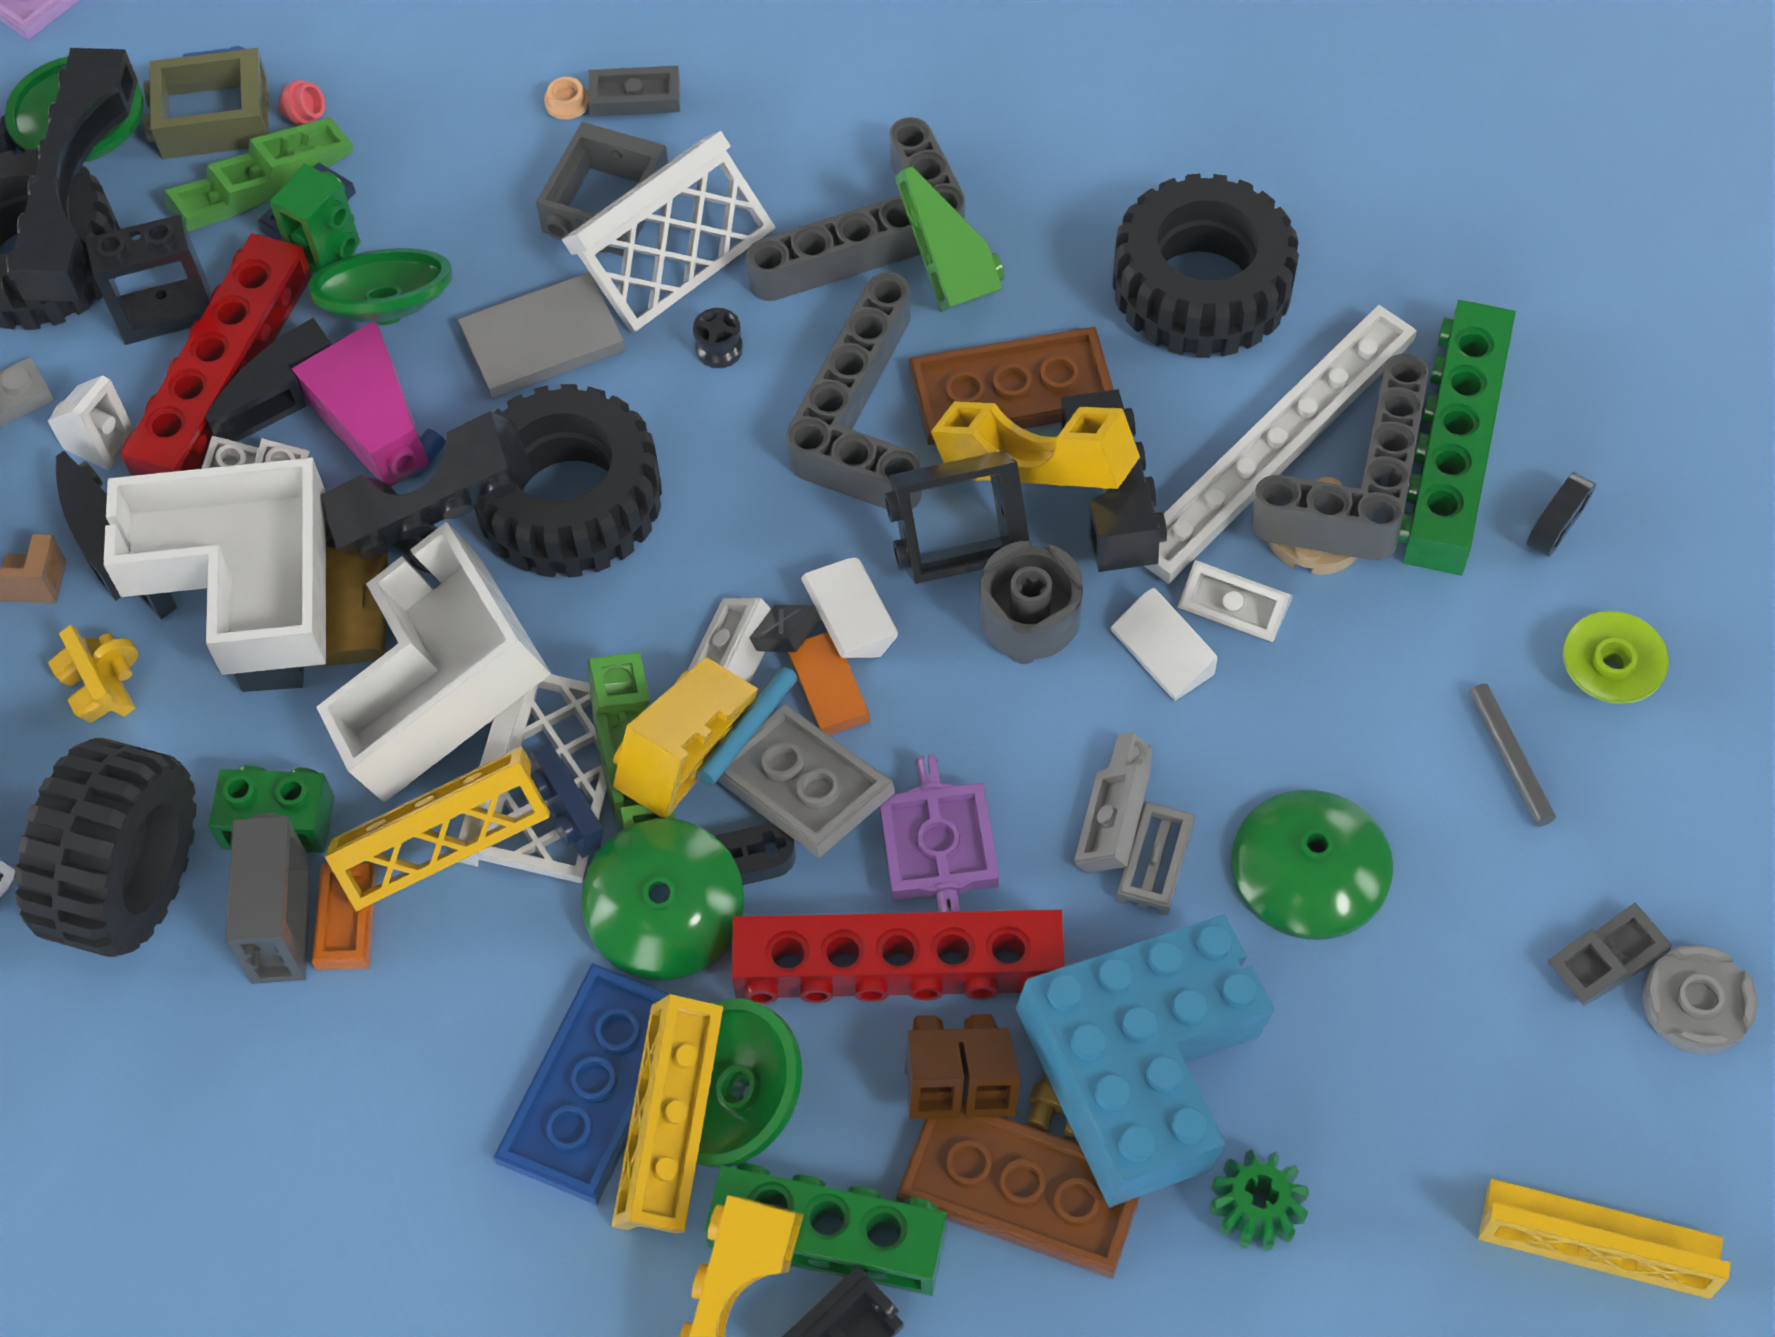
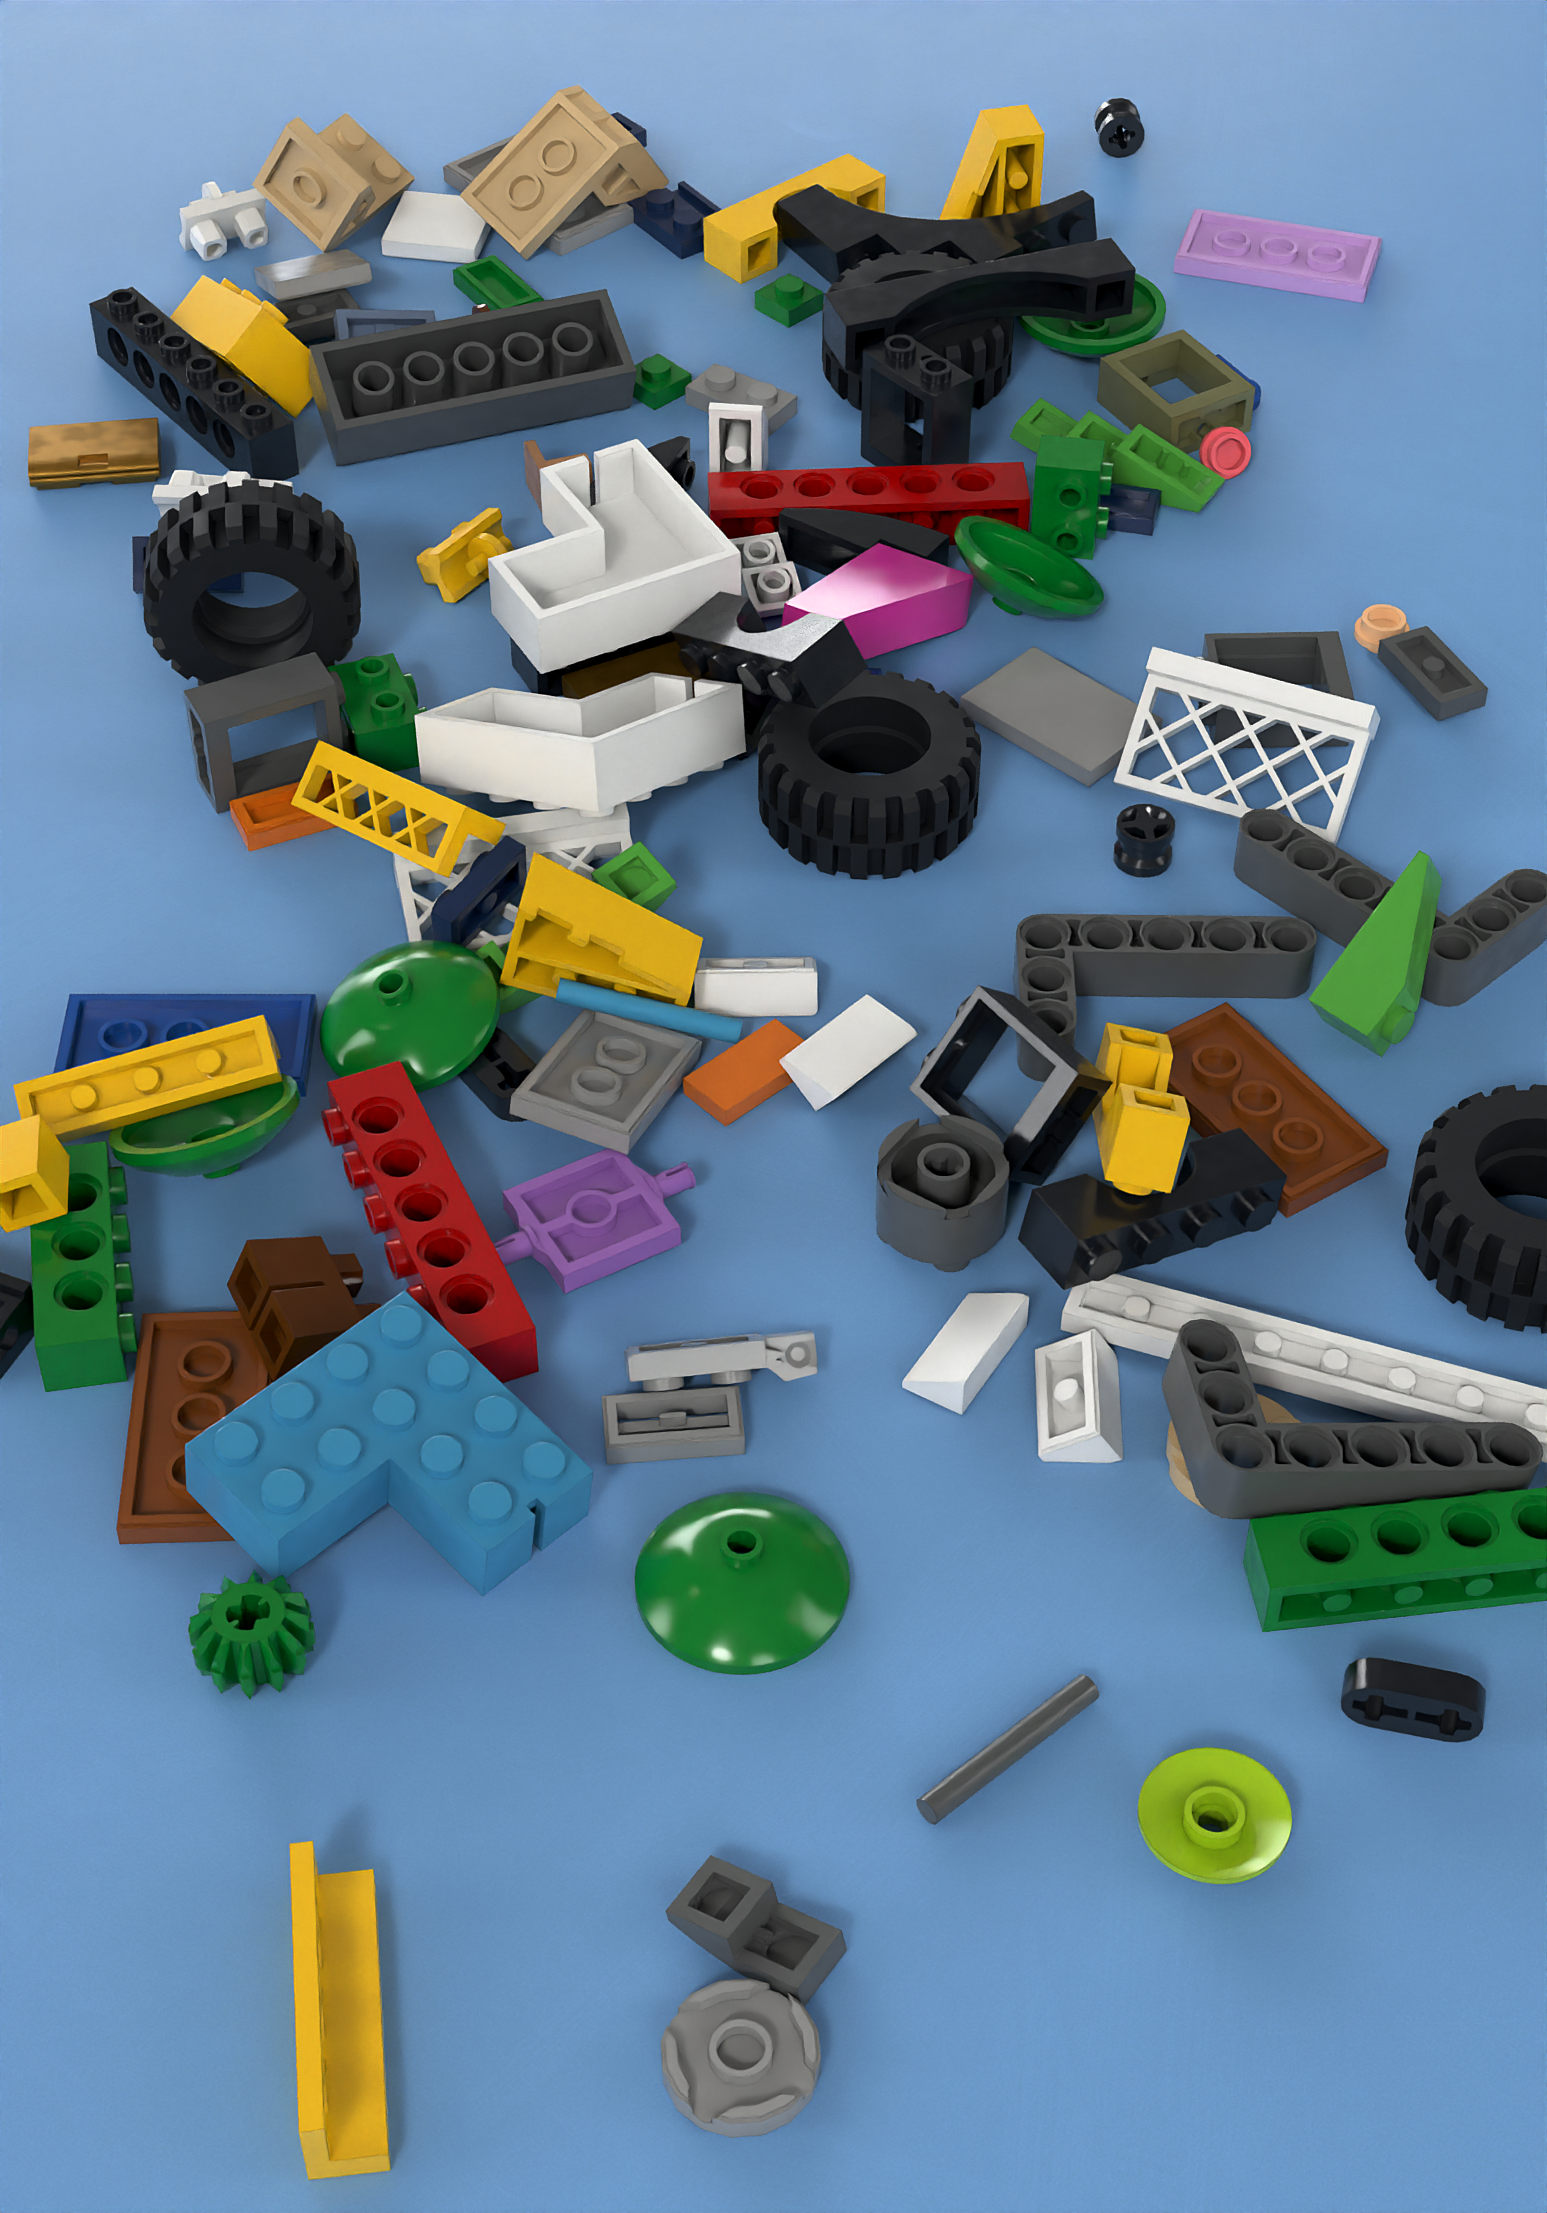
camera: 65 degrees right, 15 degrees down
black tile [749,605,821,652] -> none

